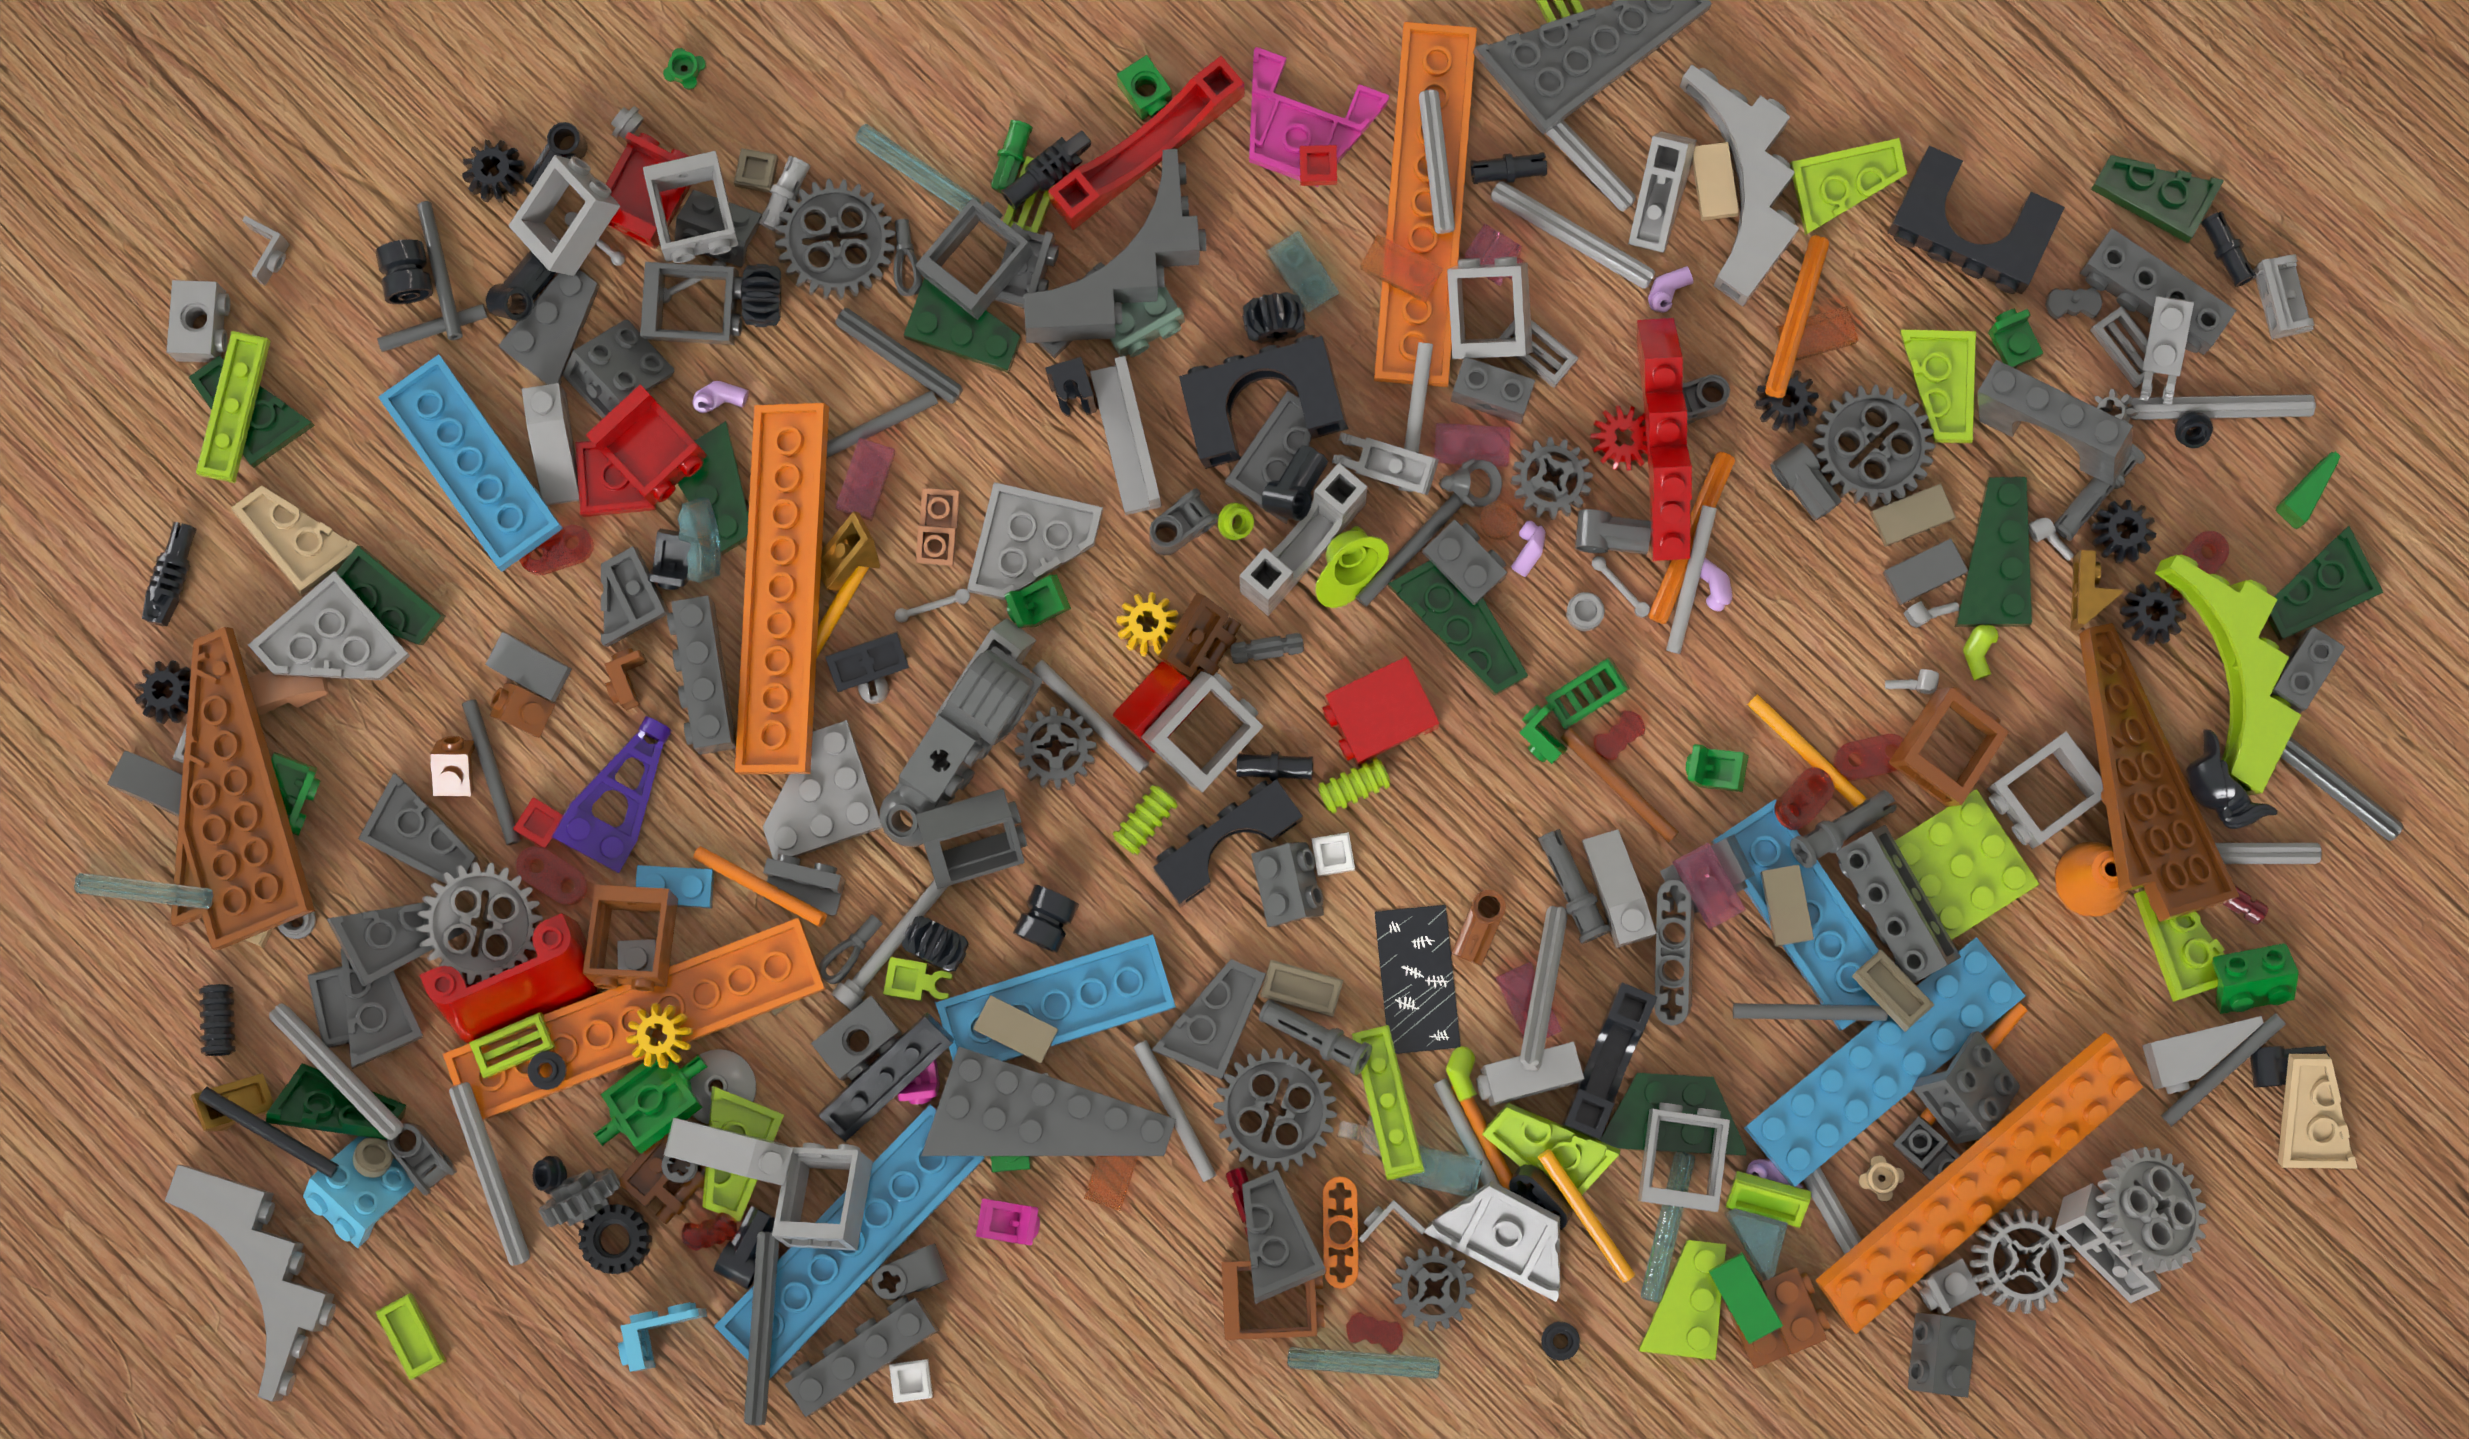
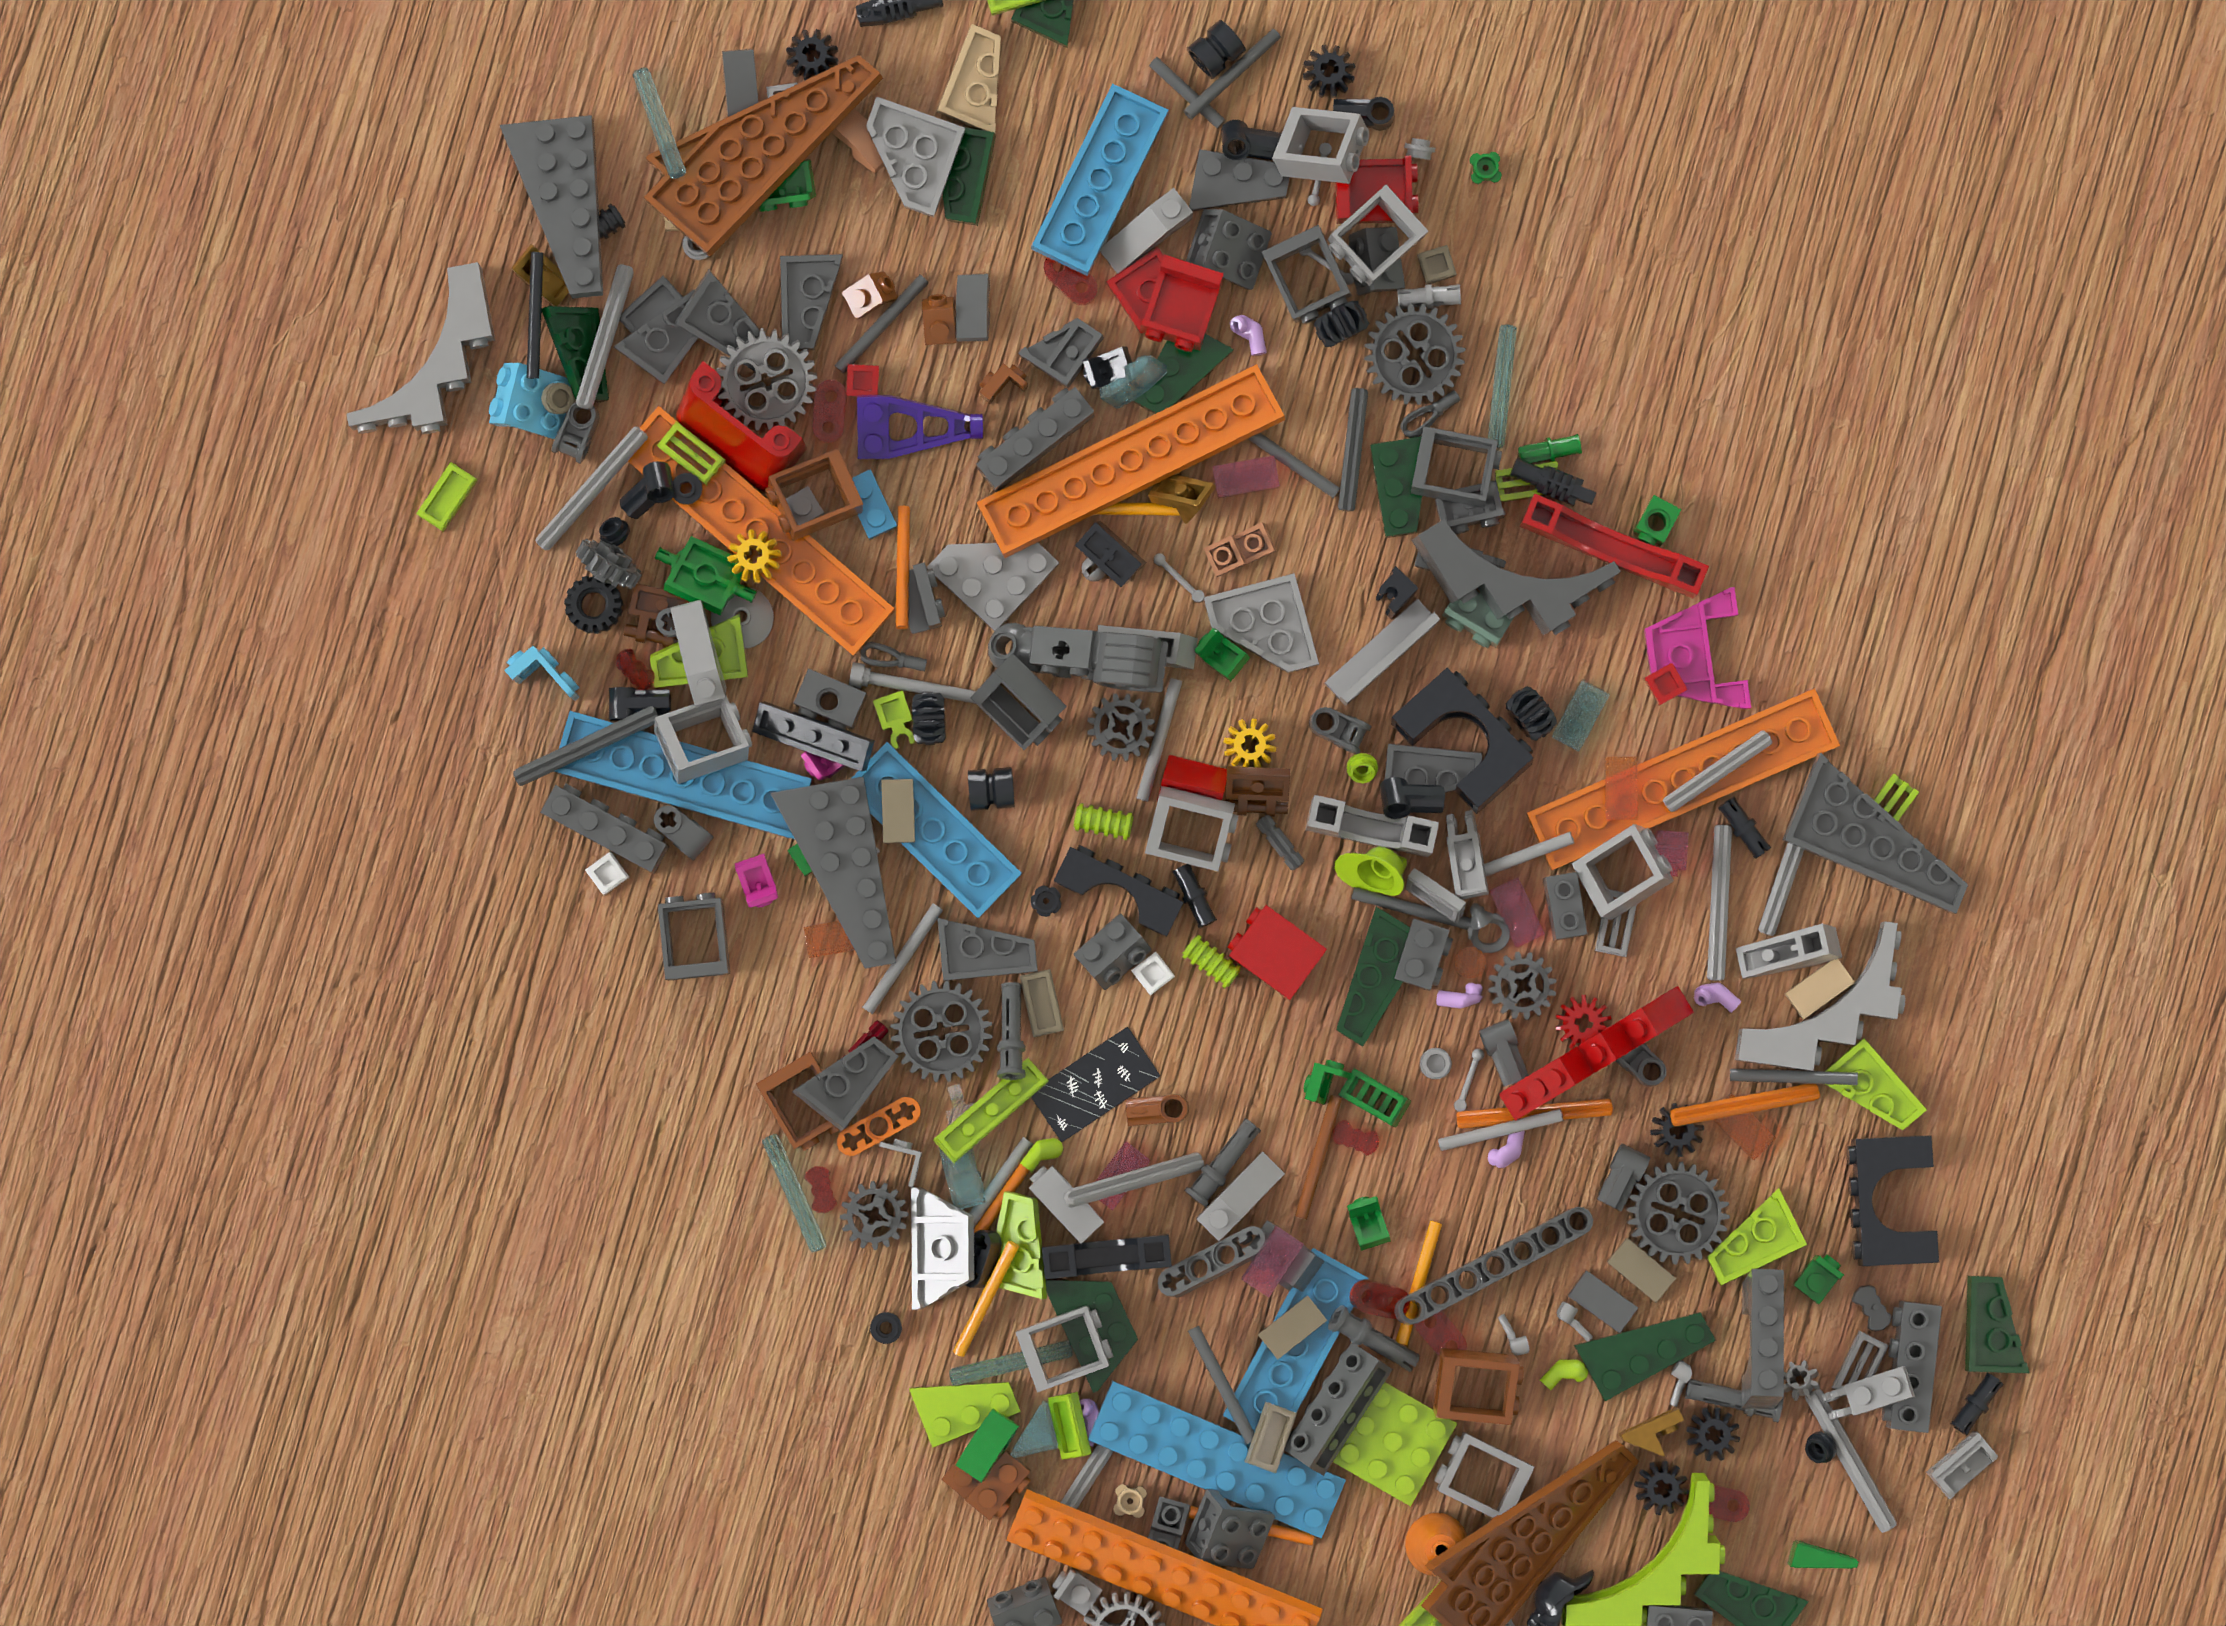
camera: 60 degrees right, 5 degrees up
none -> dark grey wing [500,115,603,299]
none -> black piece [620,461,674,519]
none -> dark grey window [658,893,730,981]
none -> black plate [1031,886,1062,917]
none -> dark grey beam [1394,1207,1593,1325]
none -> light grey tile [1406,868,1466,923]
none -> dark grey piece [1730,1069,1858,1085]

